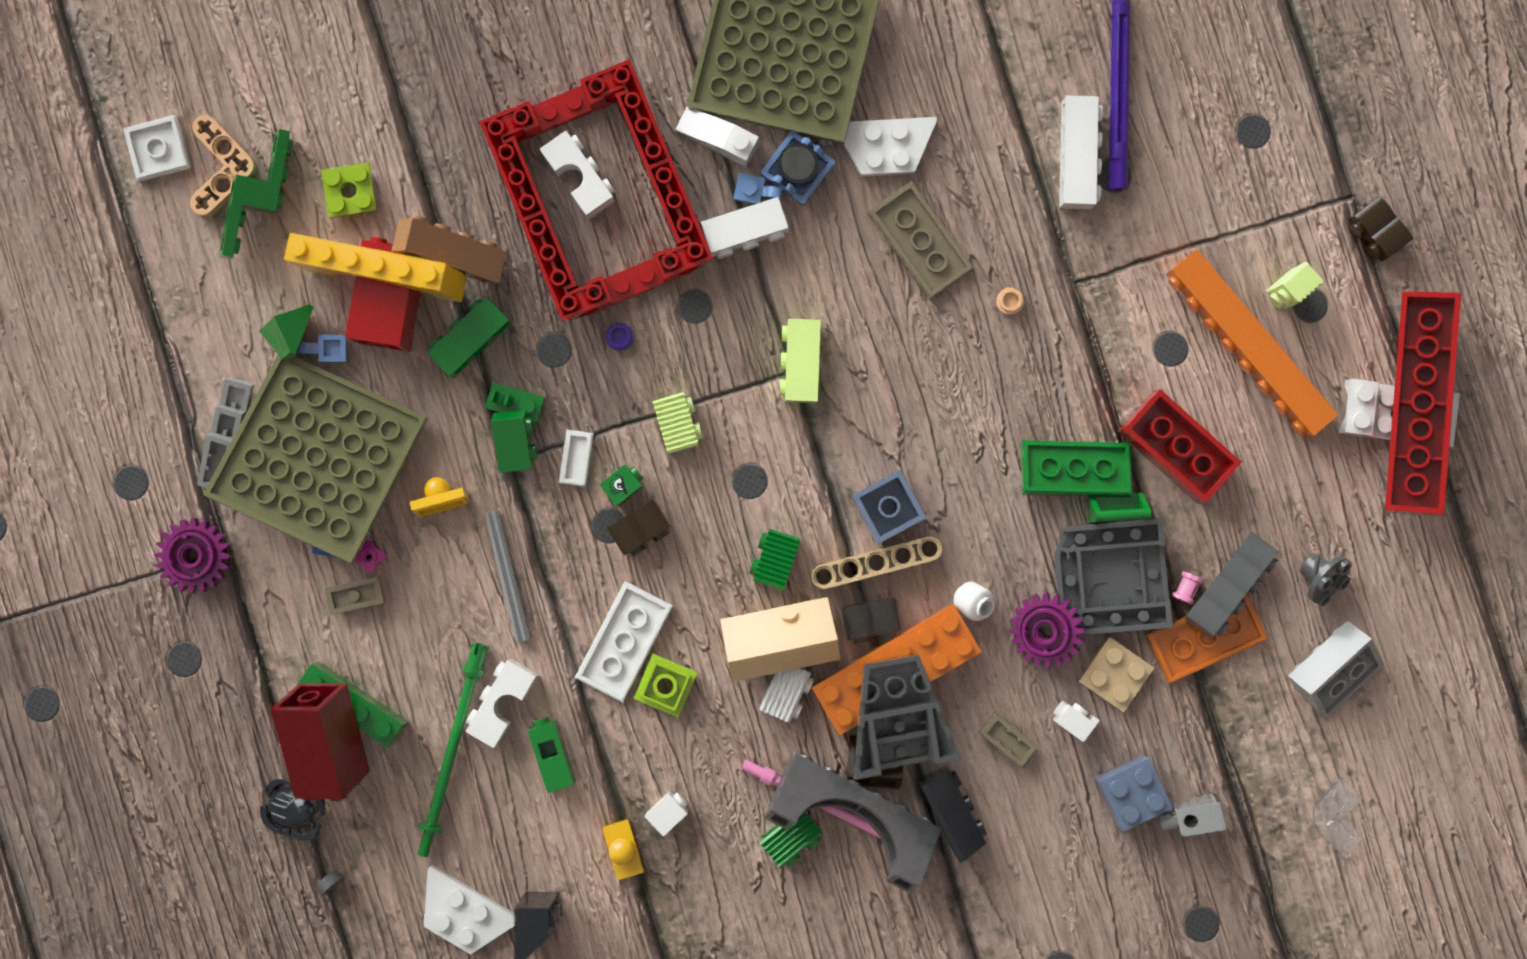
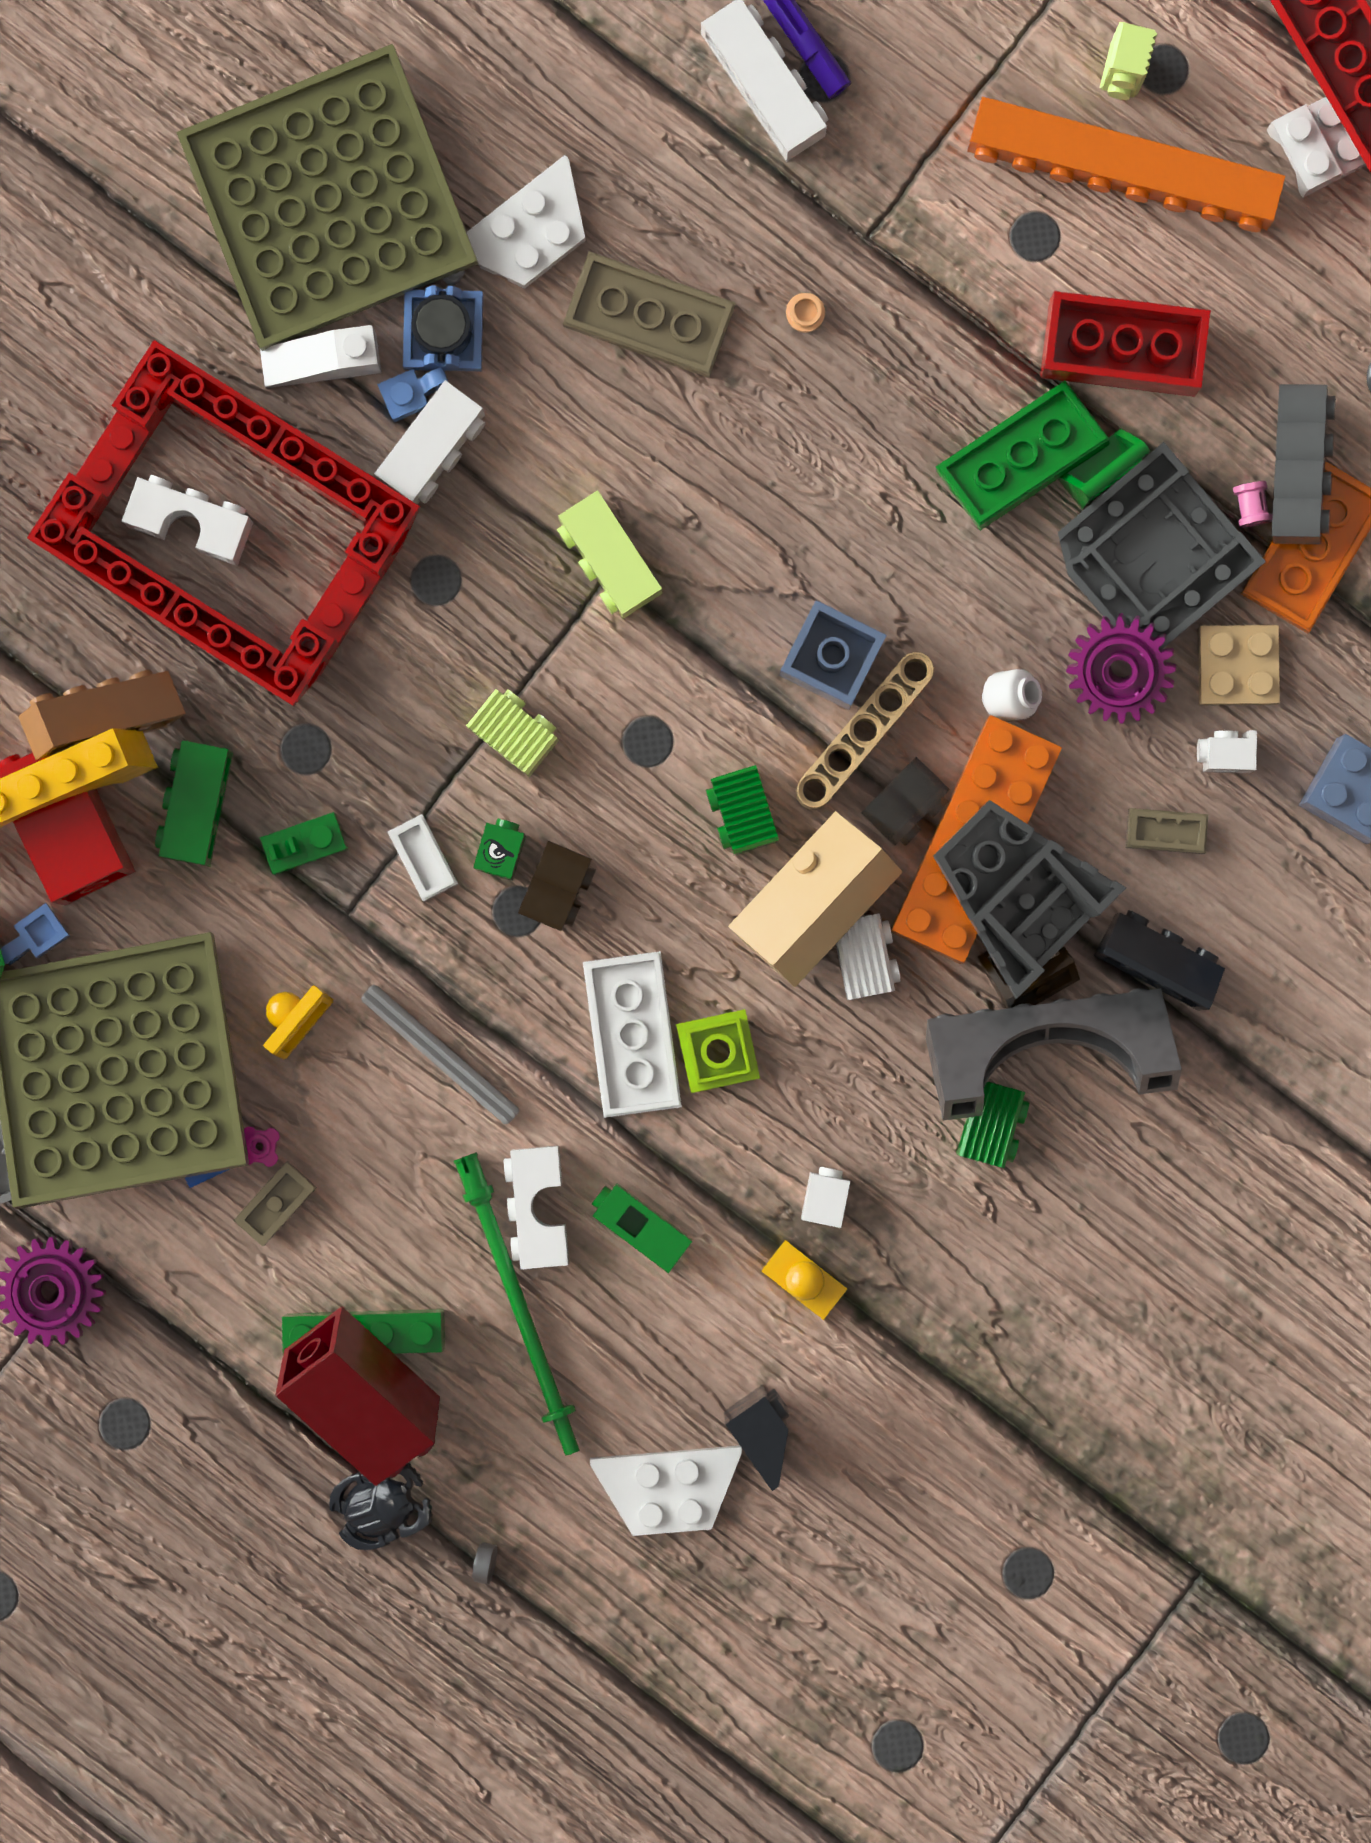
camera: 30 degrees left, 0 degrees up
green brick [491,410,538,473] -> none
dark purple tile [606,323,633,351] -> none
bright pink bar [741,759,881,839] -> none

